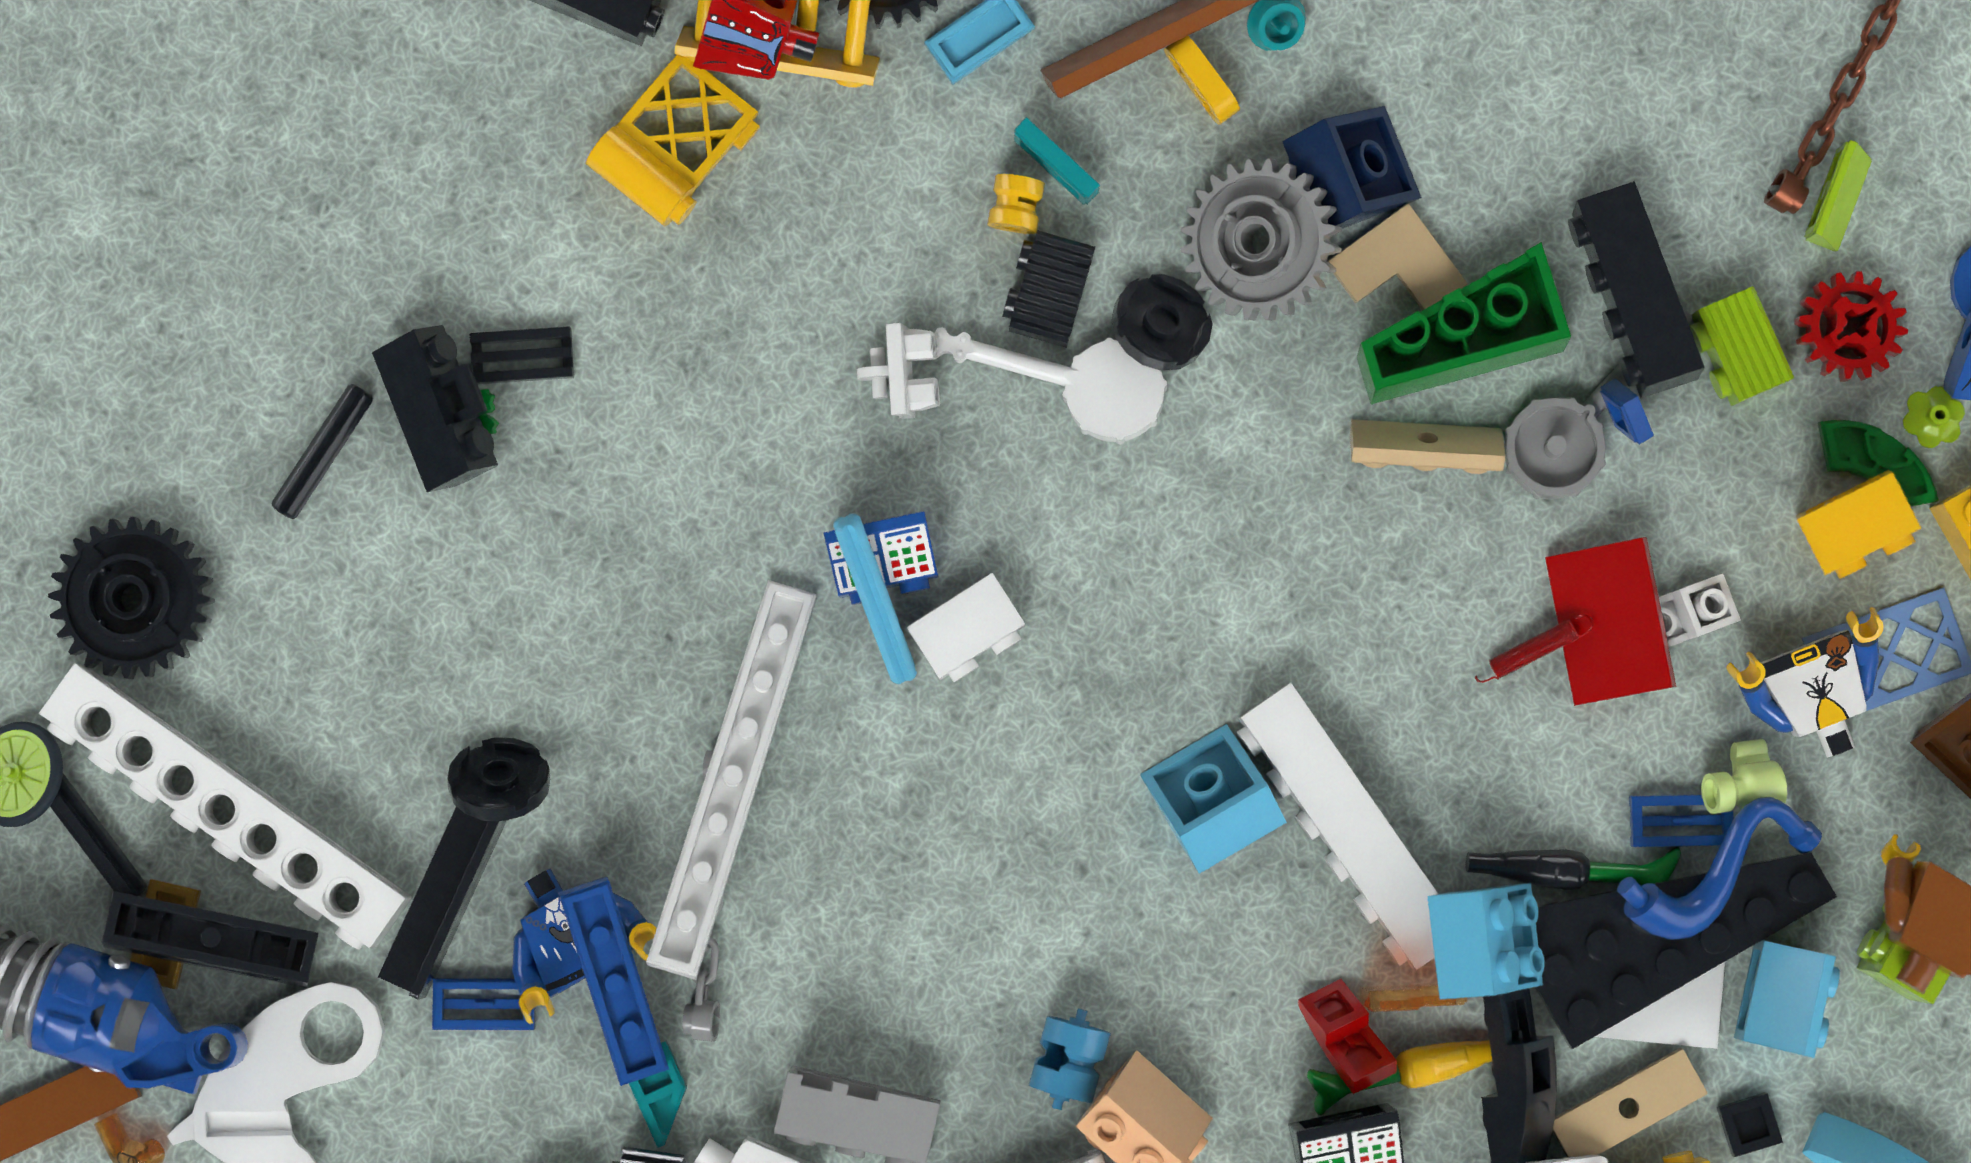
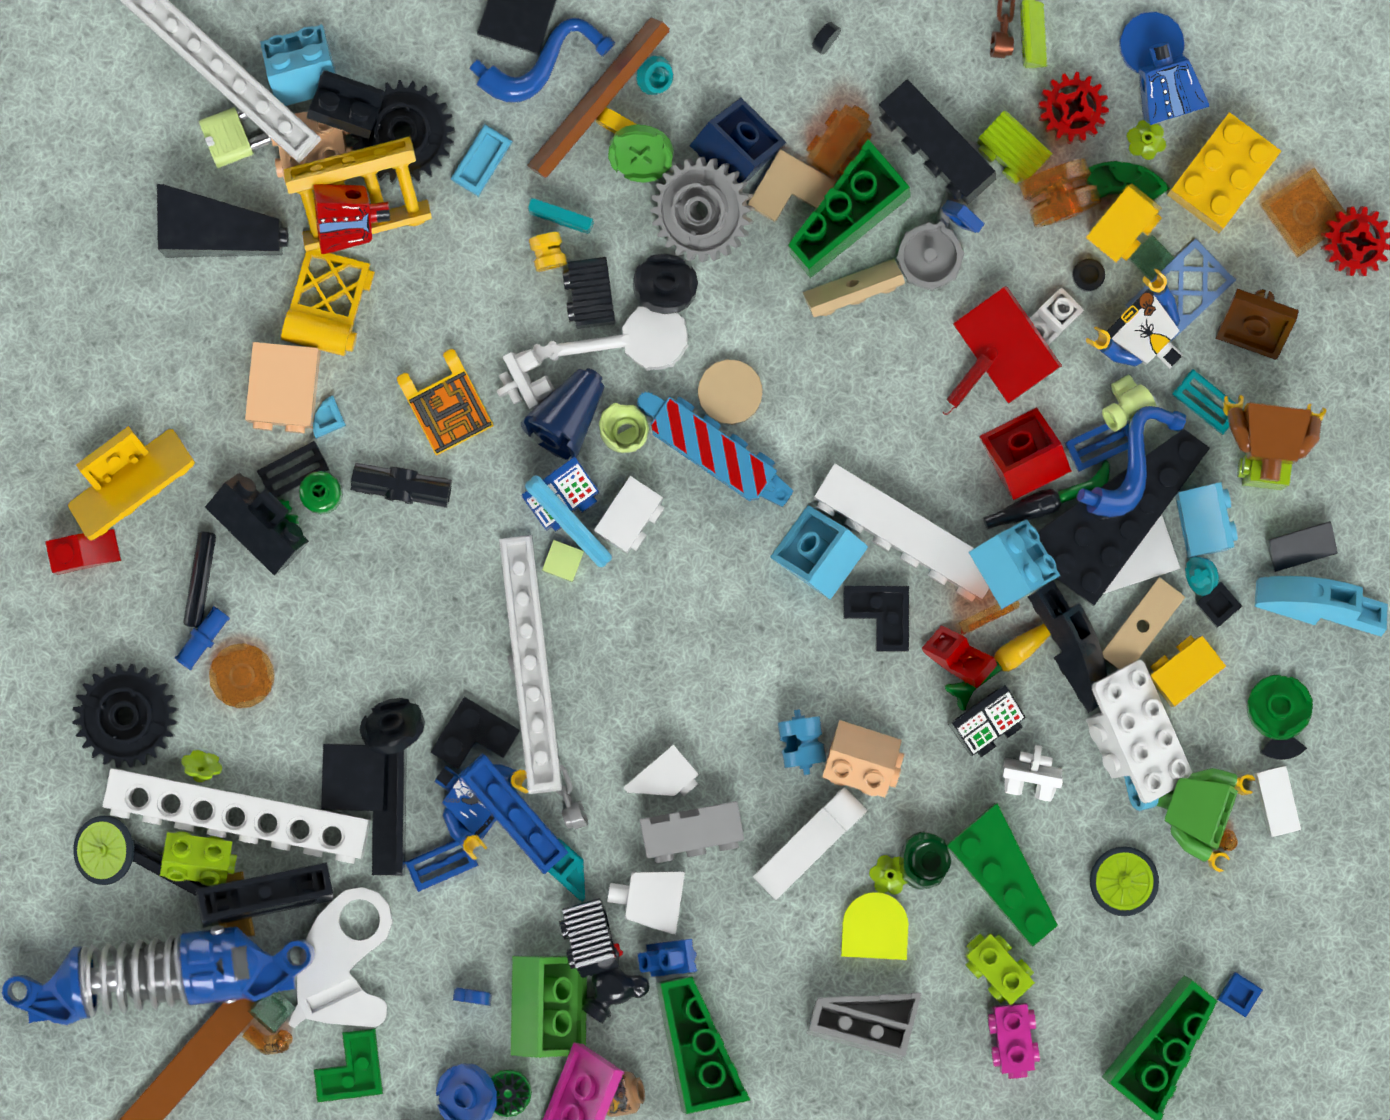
camera: 25 degrees left, 0 degrees up
none -> red slope [45,529,121,575]
none -> yellow bracket [68,426,195,540]
none -> lime brick [160,831,237,886]
none -> blue pin [174,606,230,670]
none -> lime plant [181,750,222,783]
none -> clear orange tile [209,643,275,709]
none -> light nougat brick [245,342,321,434]
none -> clear green tile [248,991,296,1034]
none -> green head [299,471,343,515]
none -> medium azure tile [313,395,346,439]
none -> black tile [321,744,388,811]
none -> black piece [350,463,452,508]
none -> flag [397,349,494,456]
none -> black plate [430,696,521,769]
none -> dark blue cone [521,368,605,460]
none -> yellowish green tile [542,540,584,582]
none -> yellowish green hair [599,403,649,453]
none -> bright green tile [608,124,674,183]
none -> white slope [623,745,699,797]
none -> dark azure hinge [637,391,793,507]
none -> tan tile [698,359,763,425]
none -> clear orange brick [806,104,873,180]
none -> black tile [812,22,841,55]
none -> black plate [843,586,909,652]
none -> red slope [979,407,1072,500]
none -> clear orange wheel [1018,158,1102,228]
none -> black tile [1072,258,1105,292]
none -> clear green tile [1129,235,1175,281]
none -> teal tile [1172,369,1244,435]
none -> teal hat [1185,556,1219,596]
none -> black slope [1266,521,1338,572]

